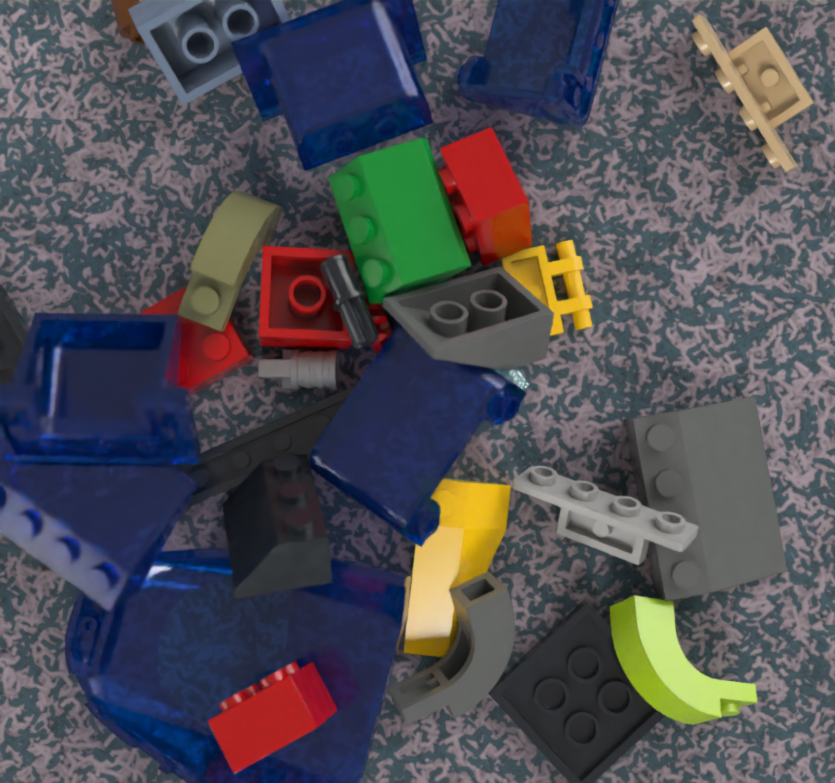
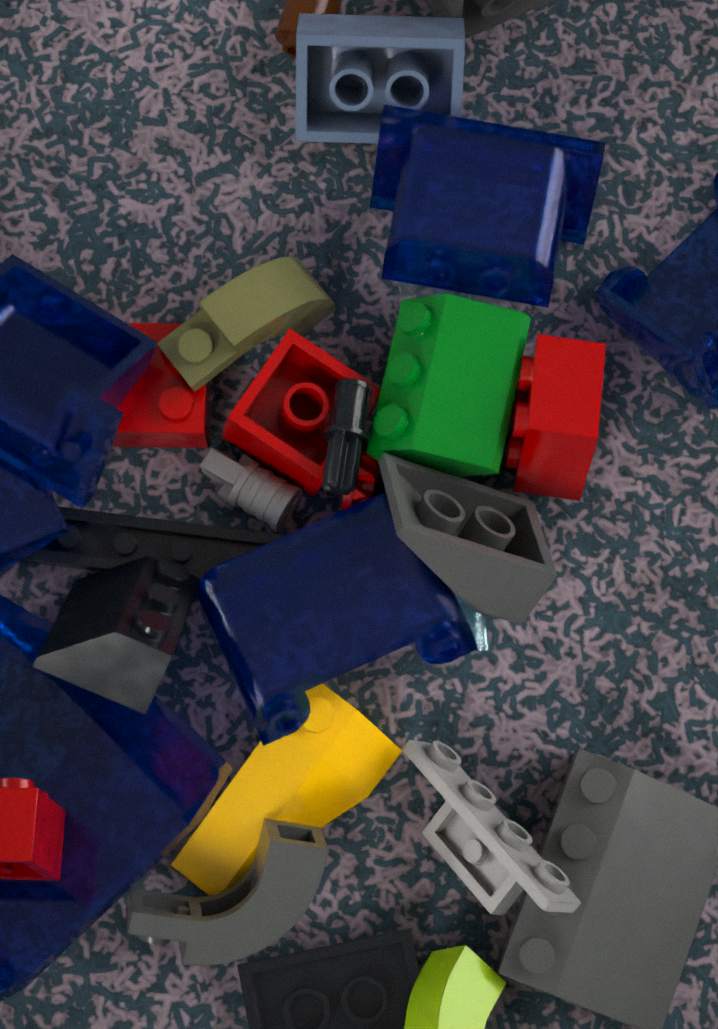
camera: 30 degrees right, 10 degrees down
yellow plate [500,240,593,336] -> none

